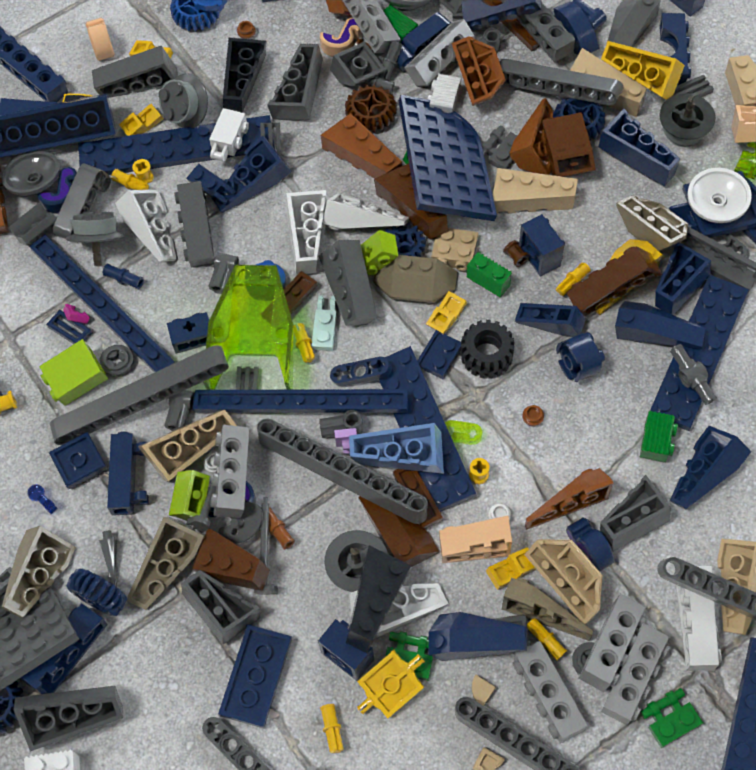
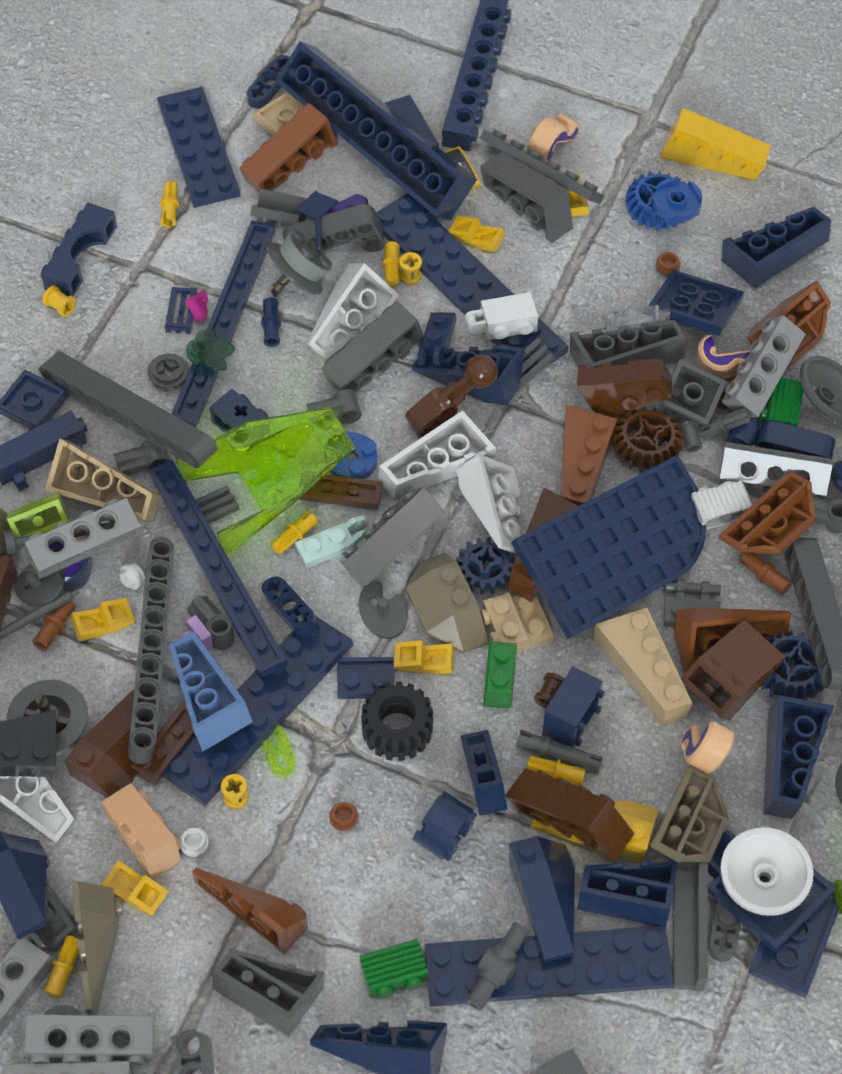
camera: 55 degrees right, 5 degrees down
dark grey dish [2,151,61,196] -> none
lime brick [39,339,108,406] -> none
dark grey piece [159,73,208,128] -> none
black wedge [223,37,267,113] -> none
lime brick [361,230,398,276] -> none
tan wedge [524,539,603,625] -> none
dark blue animal [566,517,614,572] -> none
none -> yellow slope [70,598,135,642]
none -> white plate [119,563,145,590]
none -> clear green plate [186,329,235,371]
none -> dark blue piece [295,191,338,251]
none -> dark grey piece [359,581,407,639]
none -> reddish brown beam [405,355,498,438]
none -> dark grey plate [480,129,605,204]
none -> dark grey pin [515,729,603,775]
none -> reddish brown wedge [577,358,672,417]
none -> clear hinge [602,305,670,330]
none -> dark blue plate [647,270,744,336]
none -> light nougat animal [681,721,735,773]
none -> dark orange pin [739,552,793,596]

